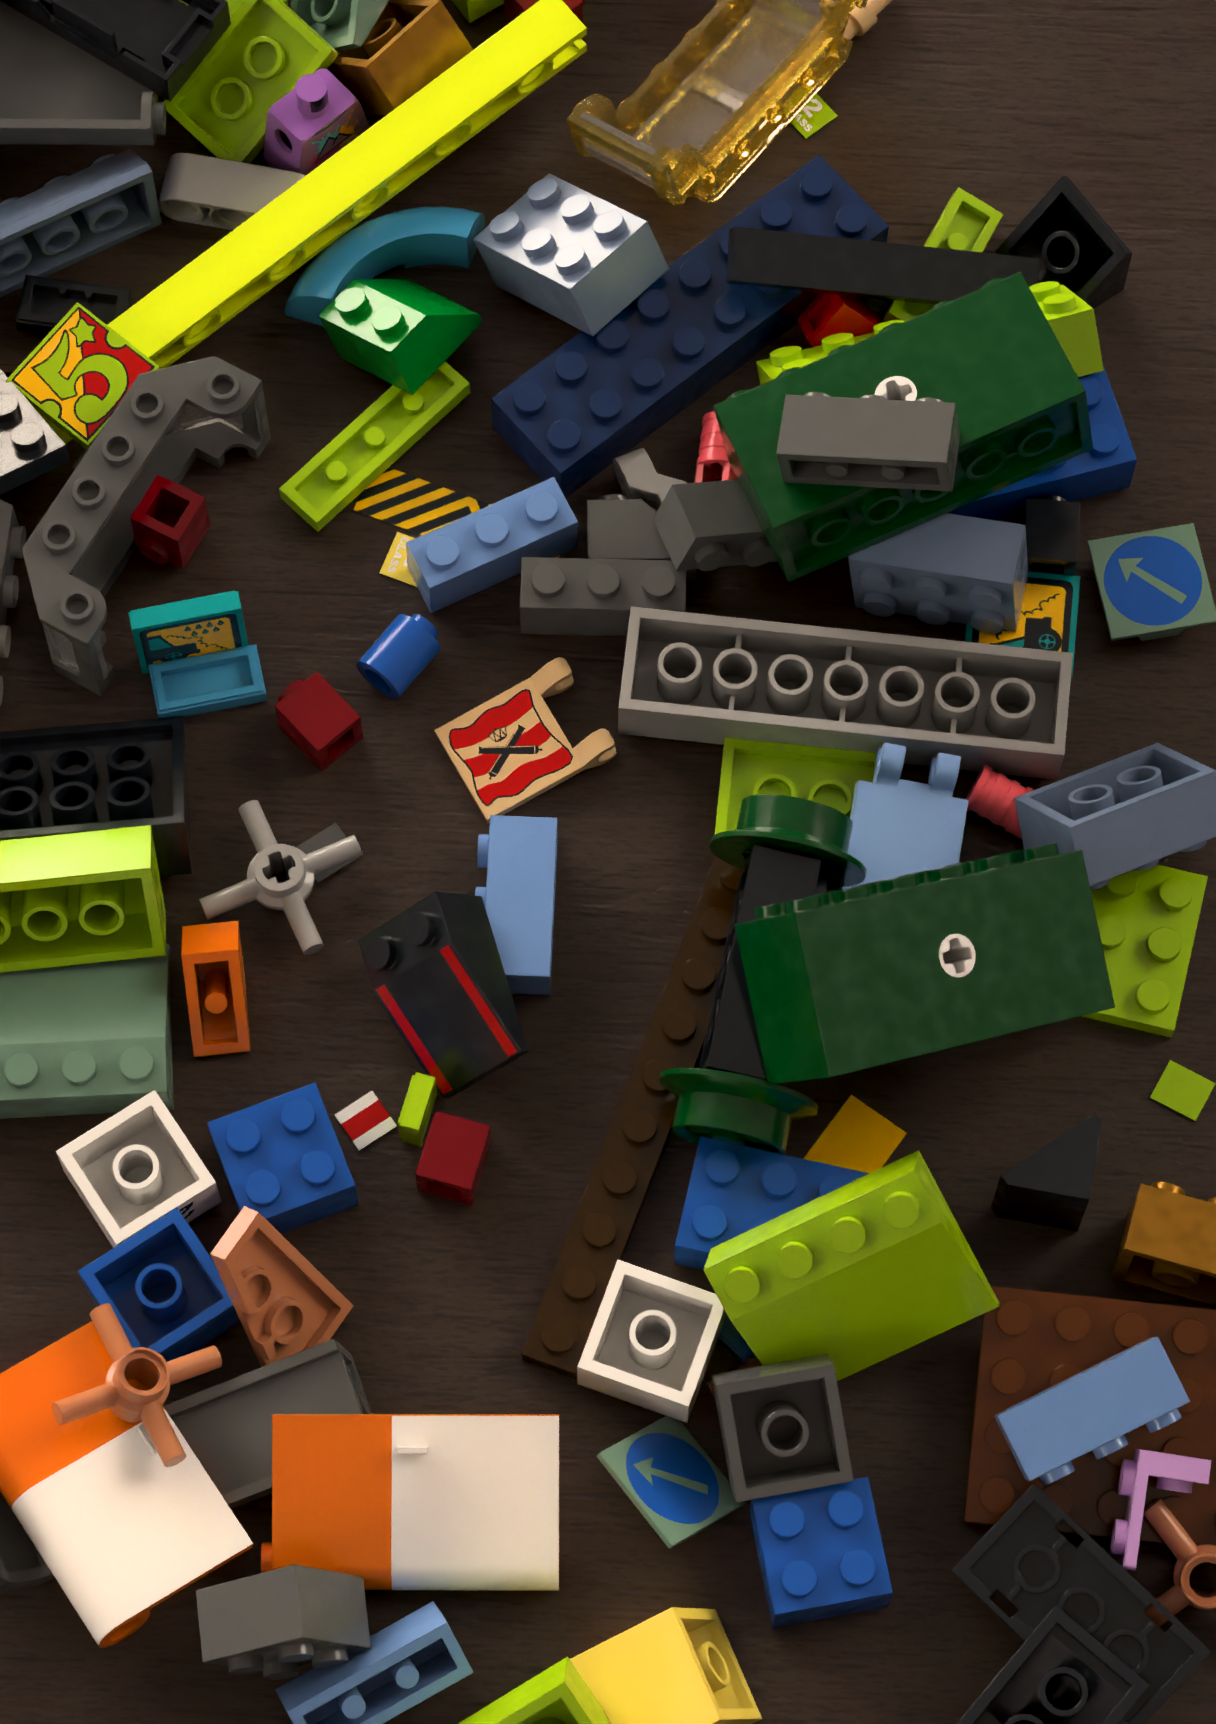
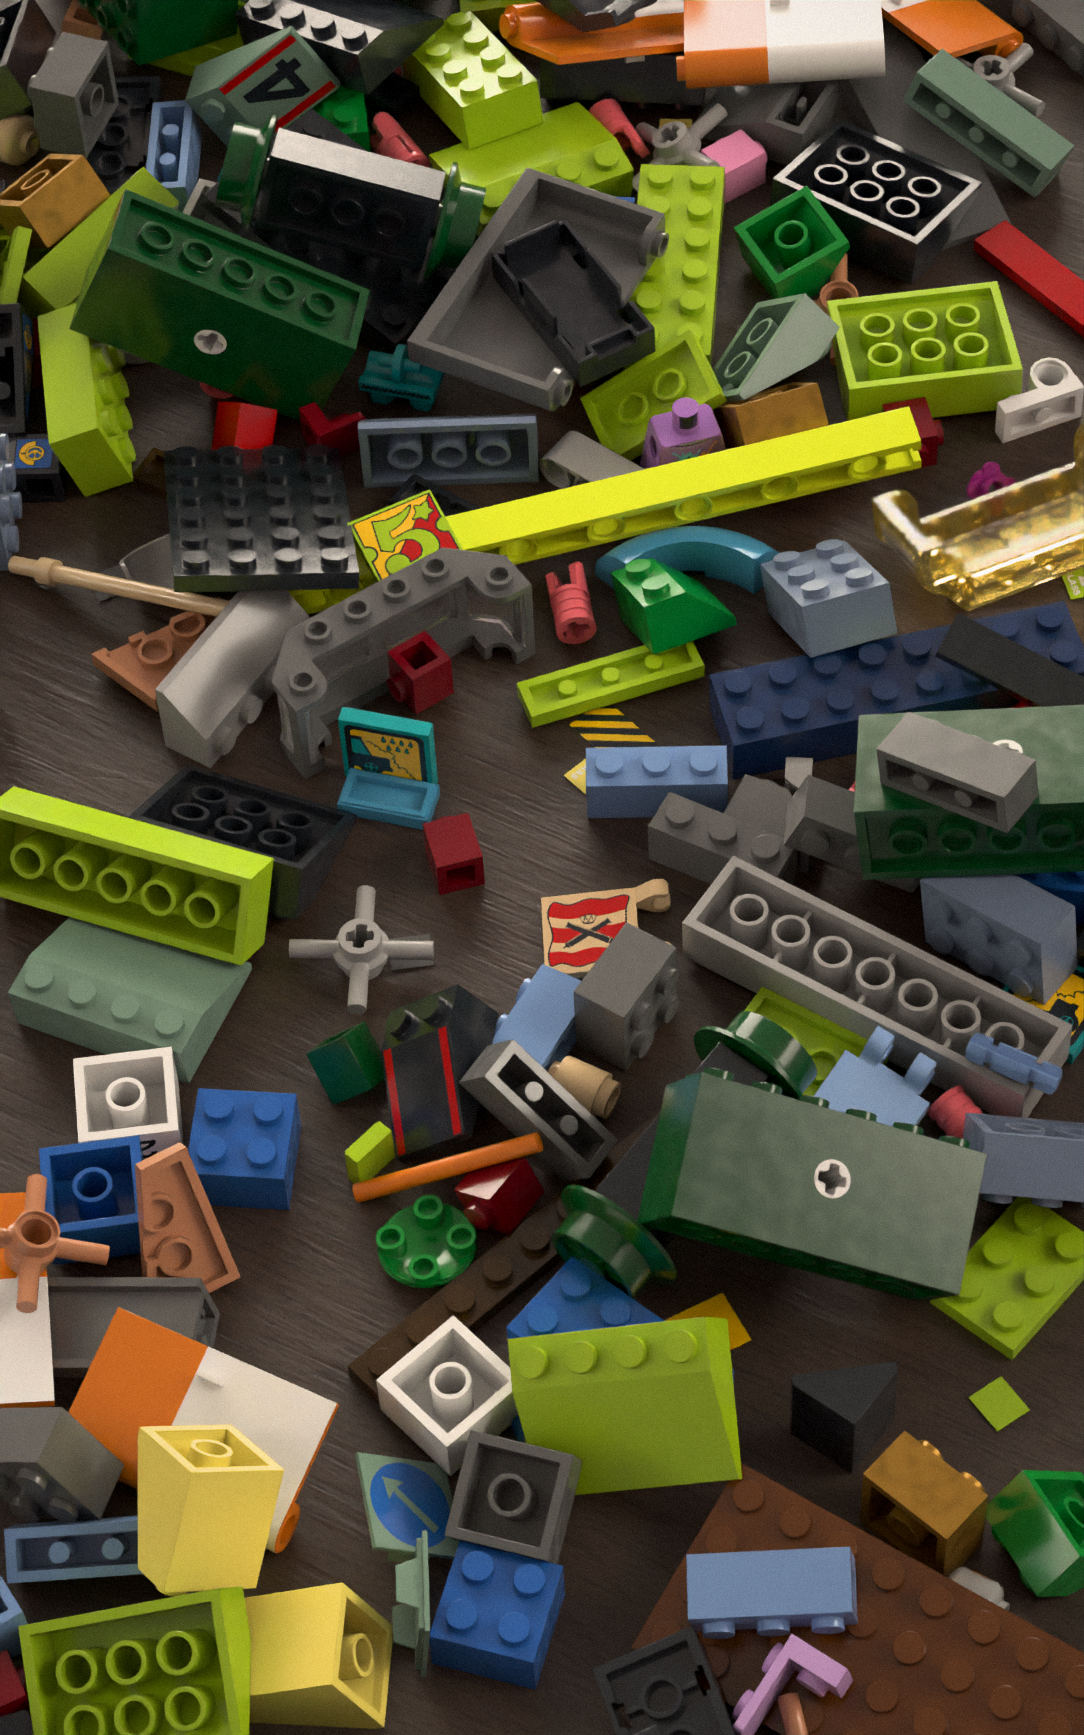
camera: 30 degrees right, 15 degrees down
orange slope [181,921,250,1057] -> none
sticker [335,1091,397,1151] -> none
blue brick [356,614,440,700] -> none
dark red panel [415,1112,492,1206] -> none
none -> light yellow slope [138,1425,284,1597]
none -> dark green panel [306,1021,384,1104]
none -> orange bar [352,1132,543,1203]
none -> green dish [376,1195,478,1288]
none -> sand green piece [392,1530,430,1677]
none -> dark red brick [454,1157,545,1234]
none -> dark grey brick [459,1039,618,1182]
none -> coral hinge [545,561,597,644]
none -> tan brick [548,1055,621,1119]
none -> dark grey brick [573,922,680,1071]
none -> medium blue axle [965,1033,1063,1094]
none -> magenta plate [967,462,1017,515]

